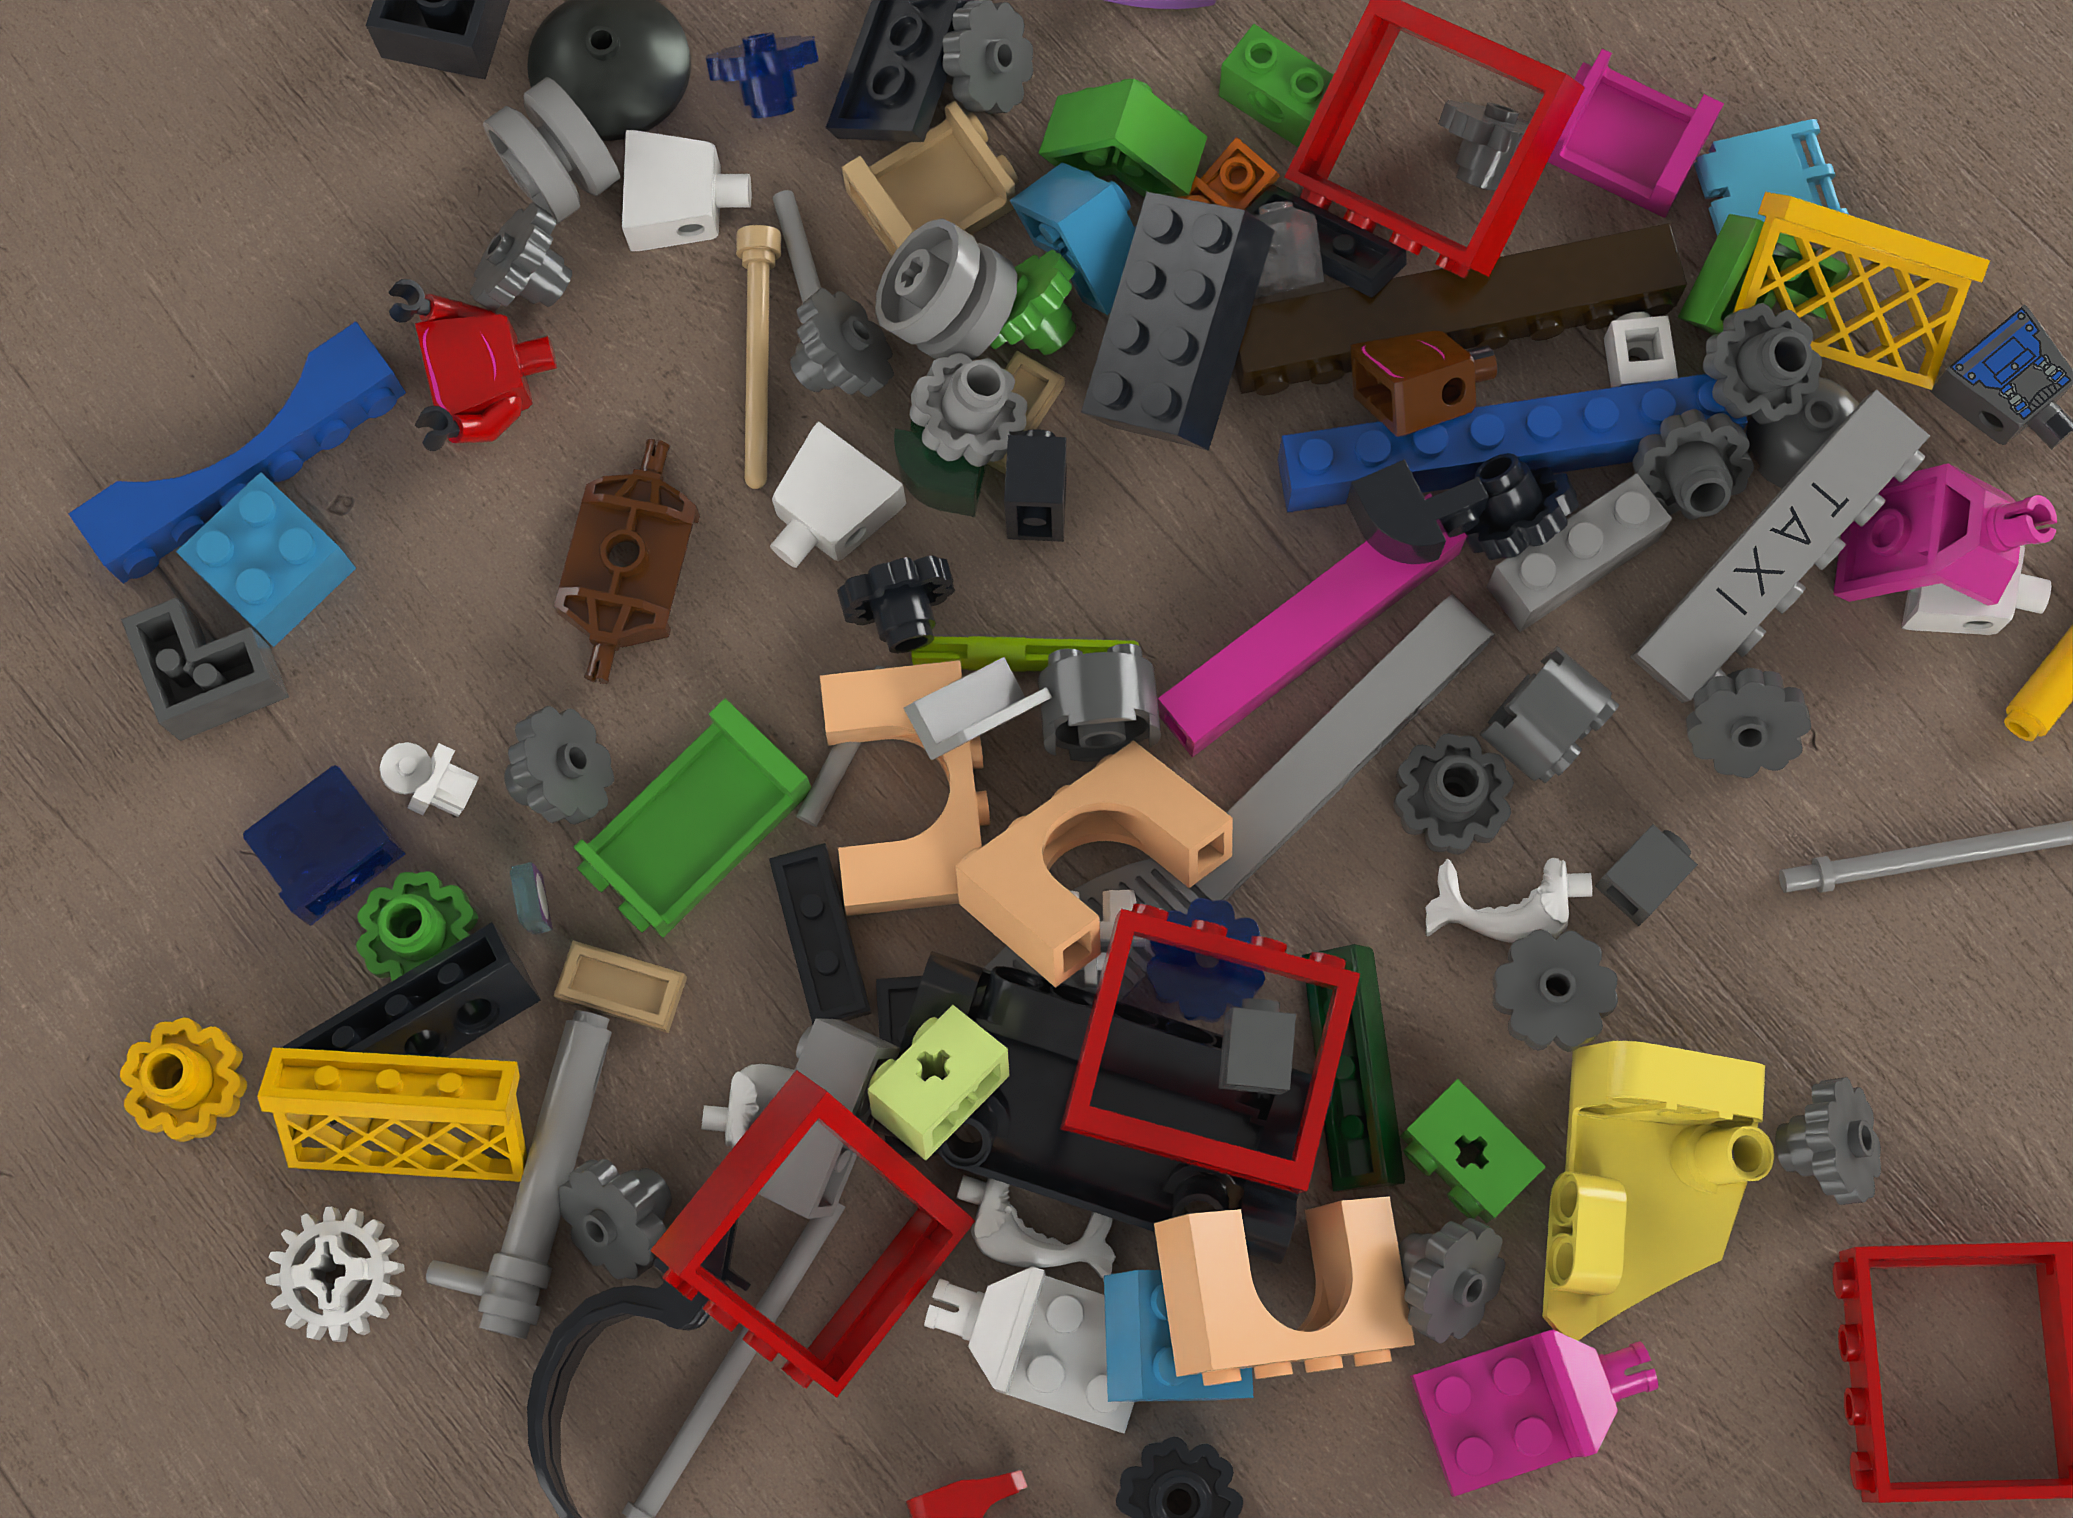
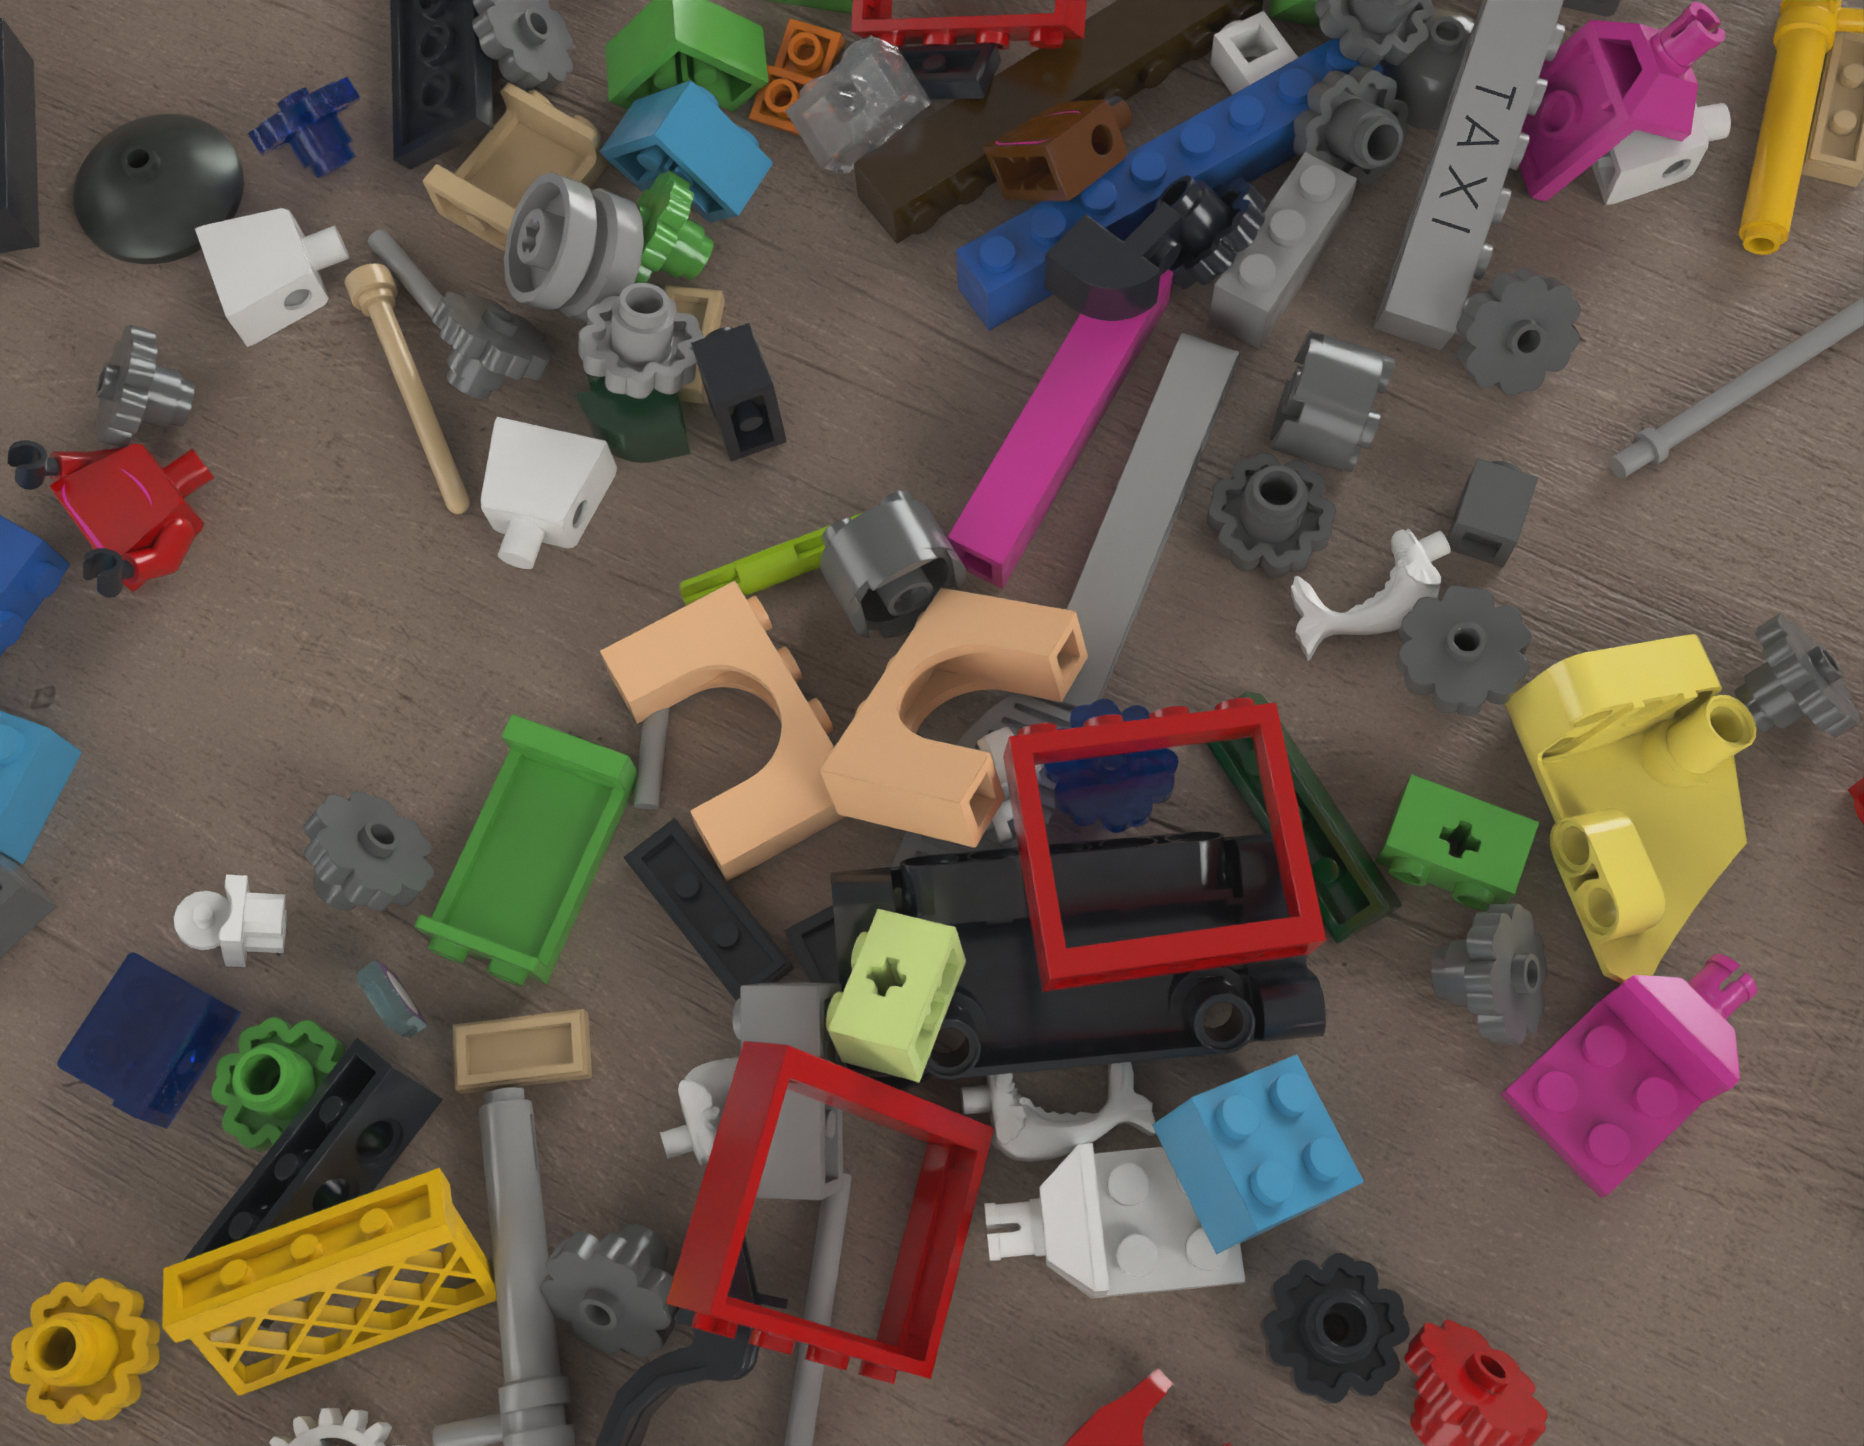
camera: 20 degrees left, 5 degrees down
light grey wheel [483,77,621,225] -> none
reddish brown plate [554,439,700,684] -> none
black plant [837,555,955,654] -> none
light grey panel [904,657,1052,761] -> none
black brick [1081,192,1275,451] -> none
light nougat arch [1154,1196,1415,1386] -> none
dark grey brick [1219,998,1296,1095] -> none

